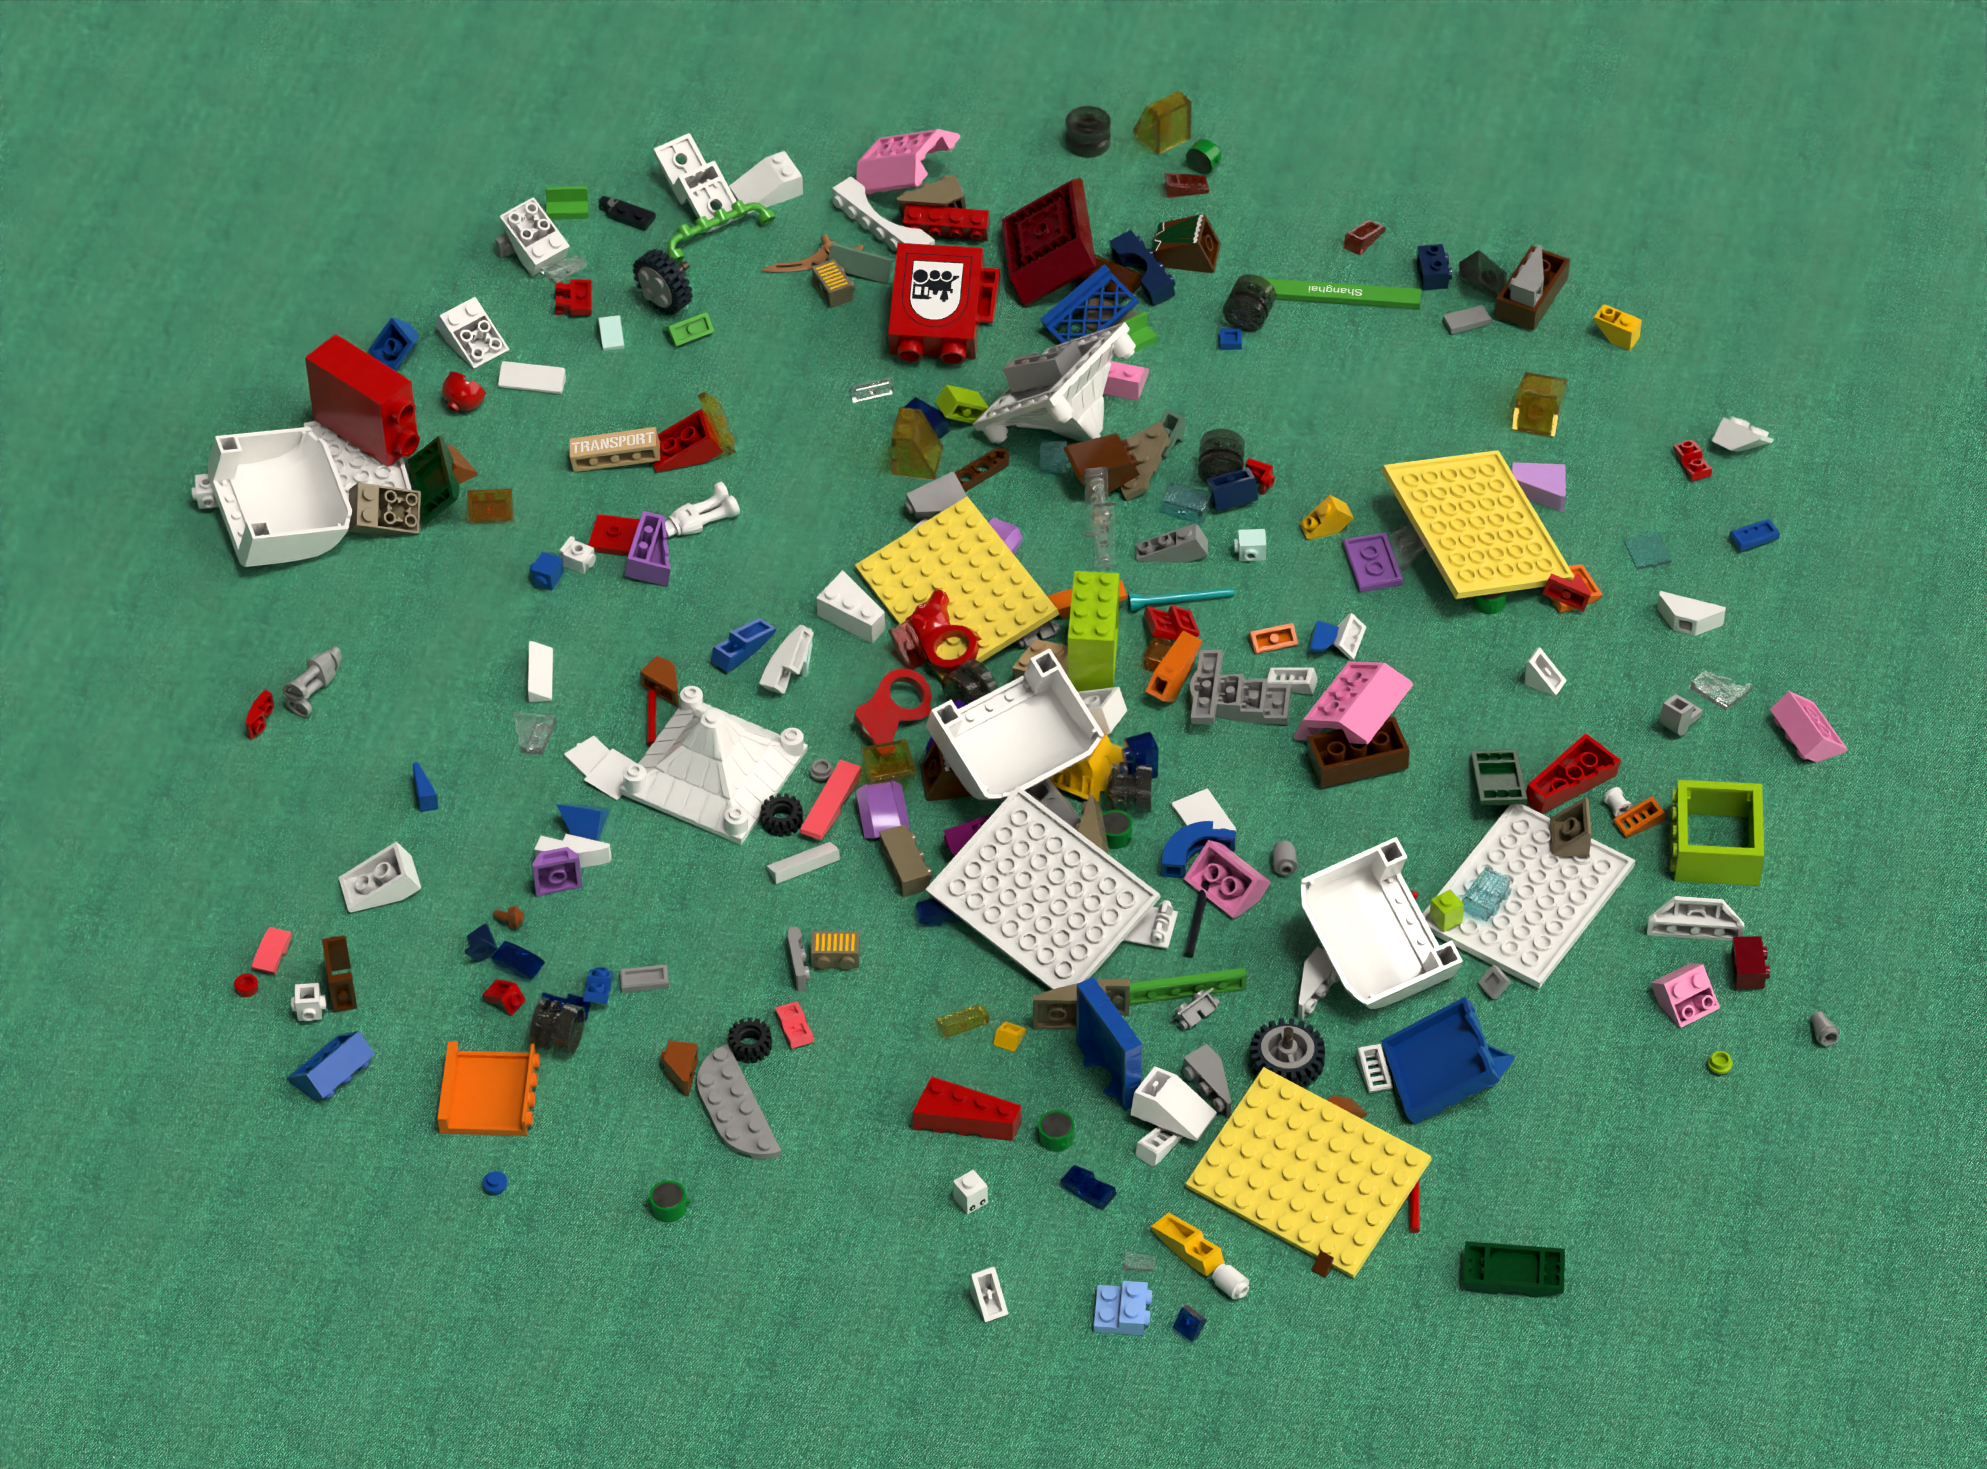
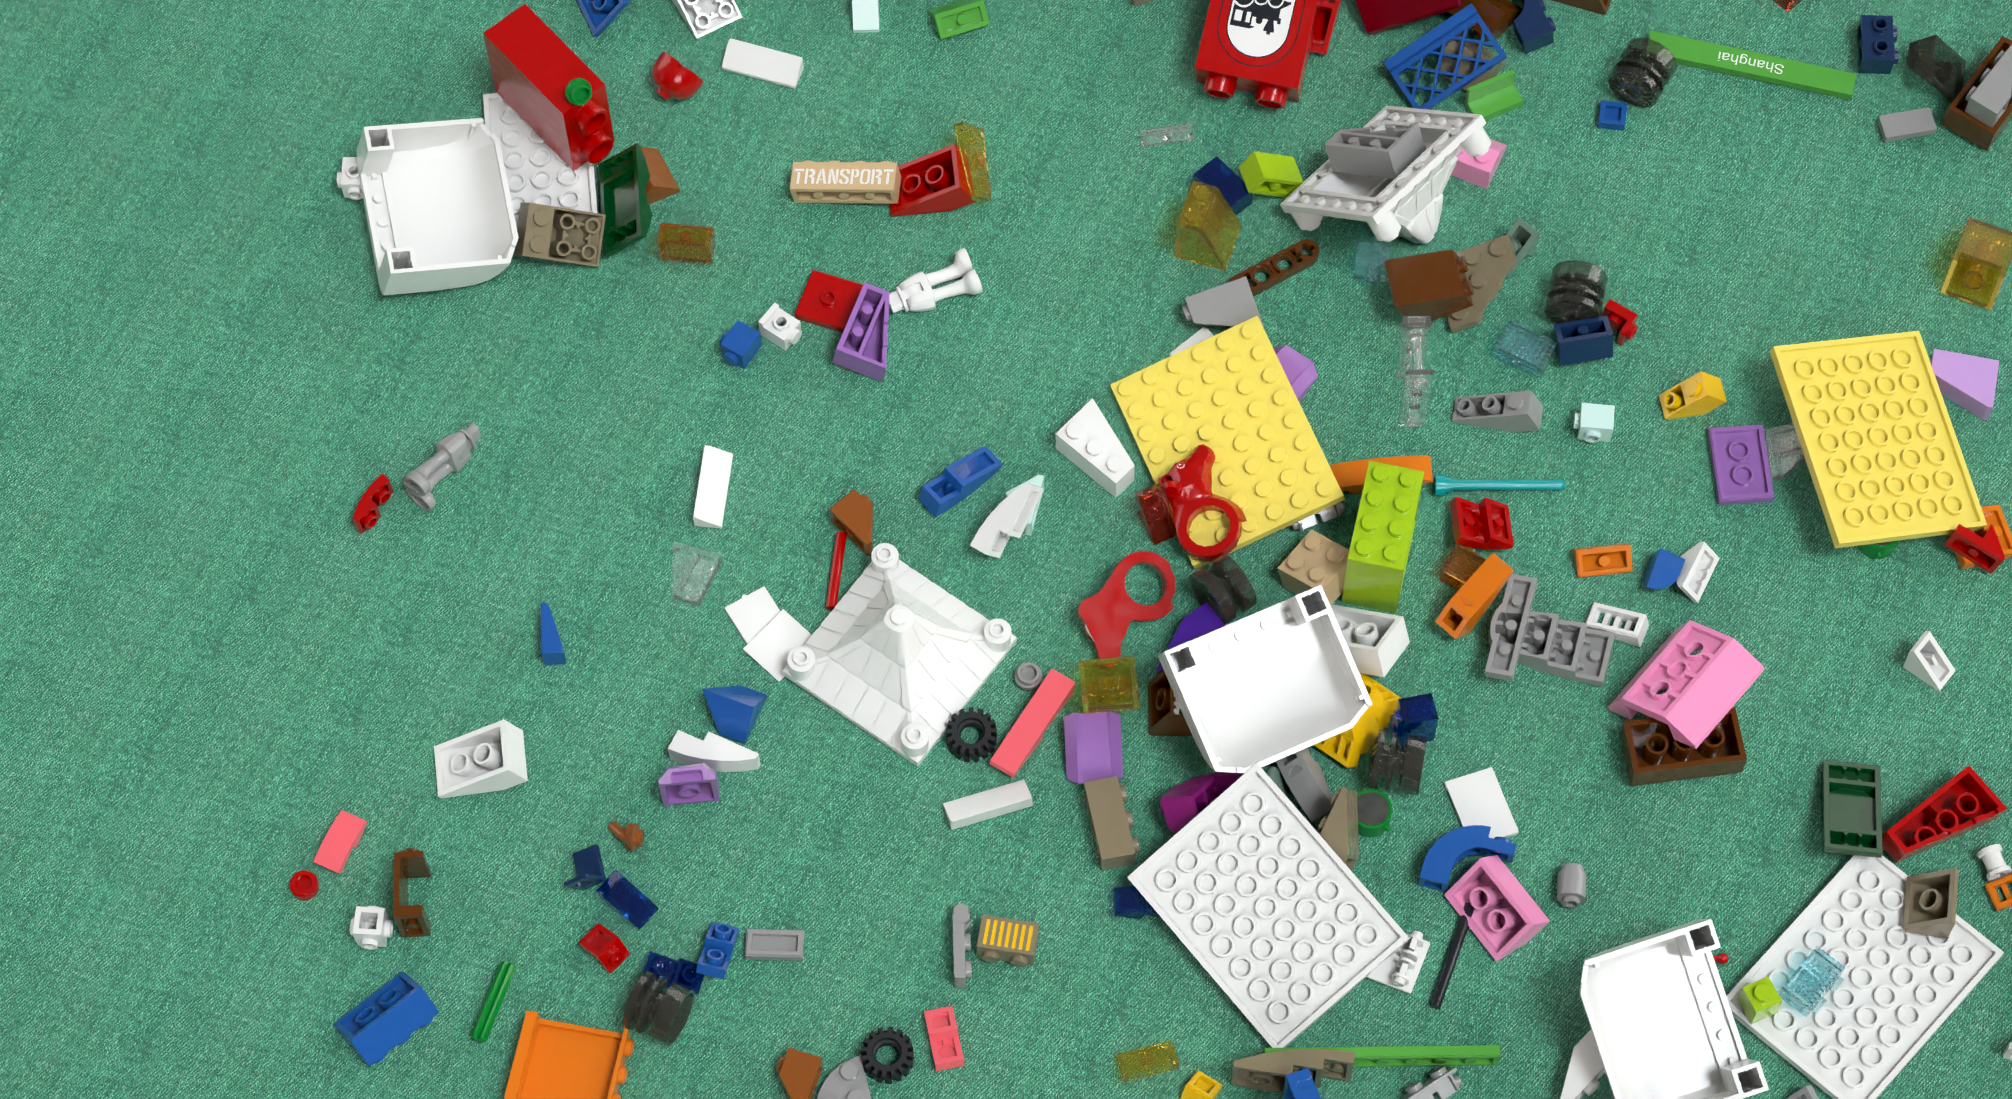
camera: 10 degrees right, 15 degrees up
none -> green axle [471,961,516,1043]
none -> green plate [565,78,592,105]

